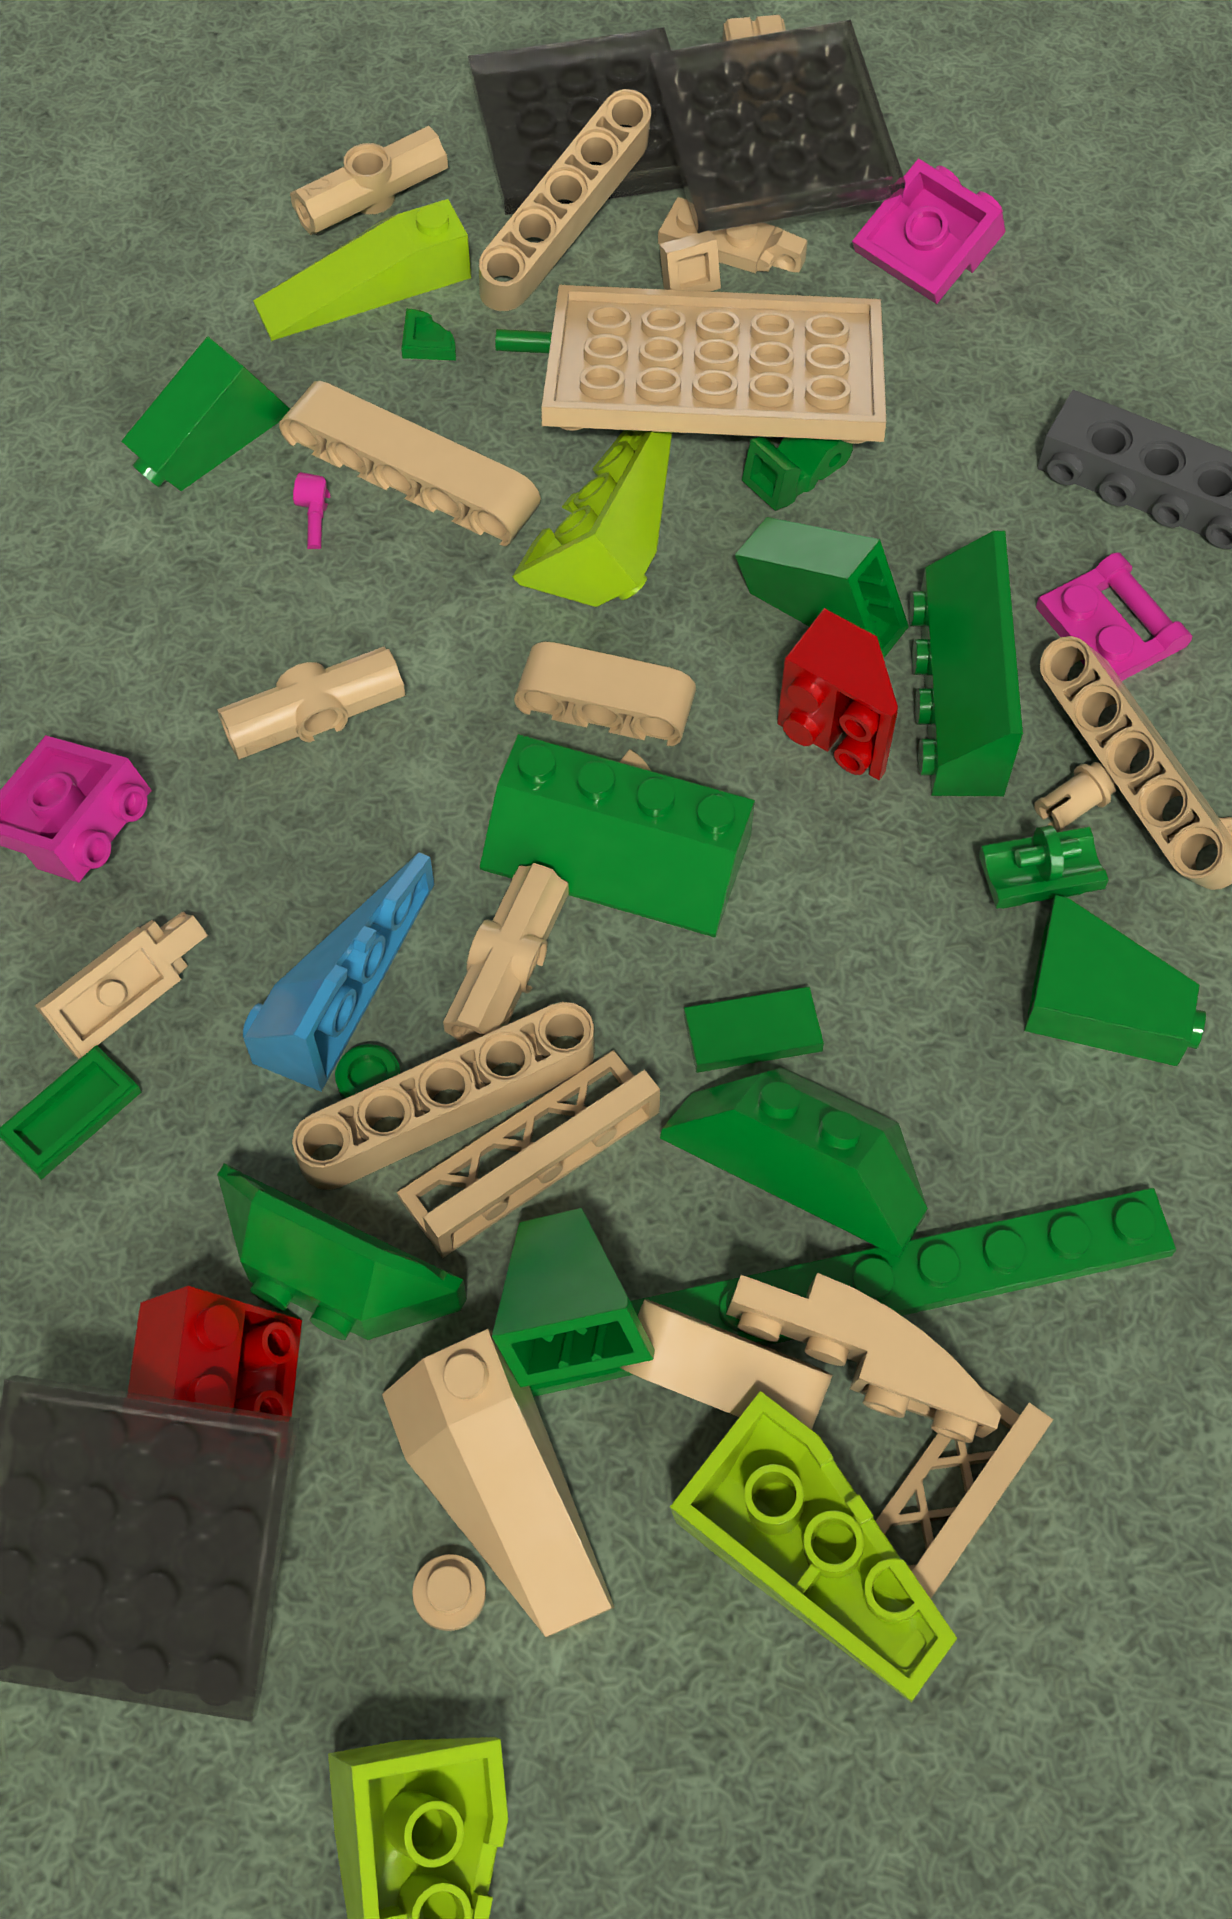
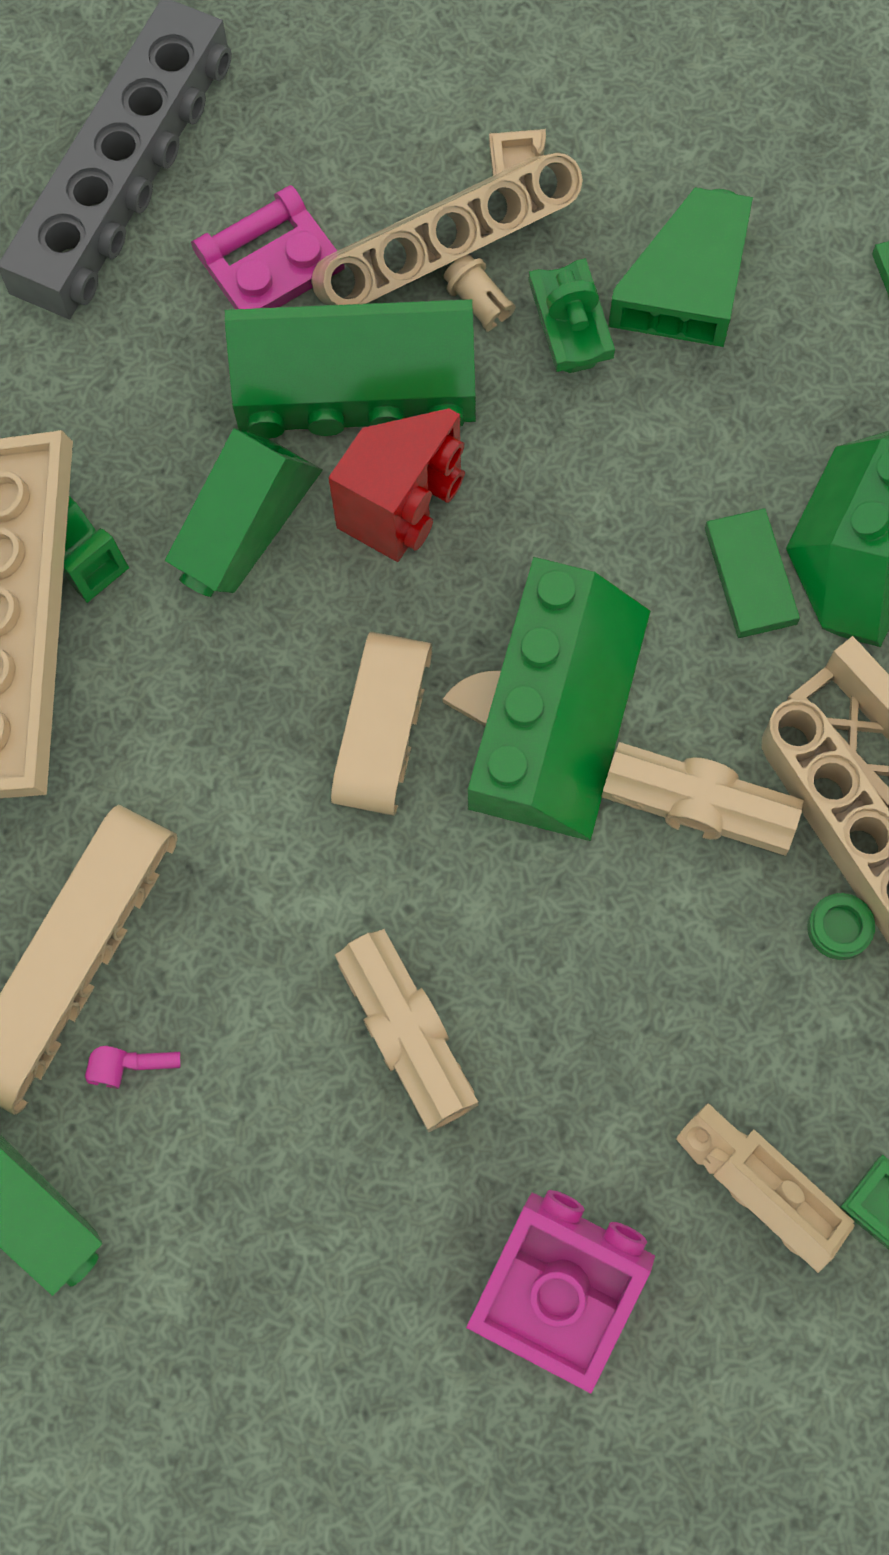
camera: 90 degrees left, 10 degrees up
dark azure wedge [243,853,434,1092] -> none
lime wedge [512,430,672,607] -> none

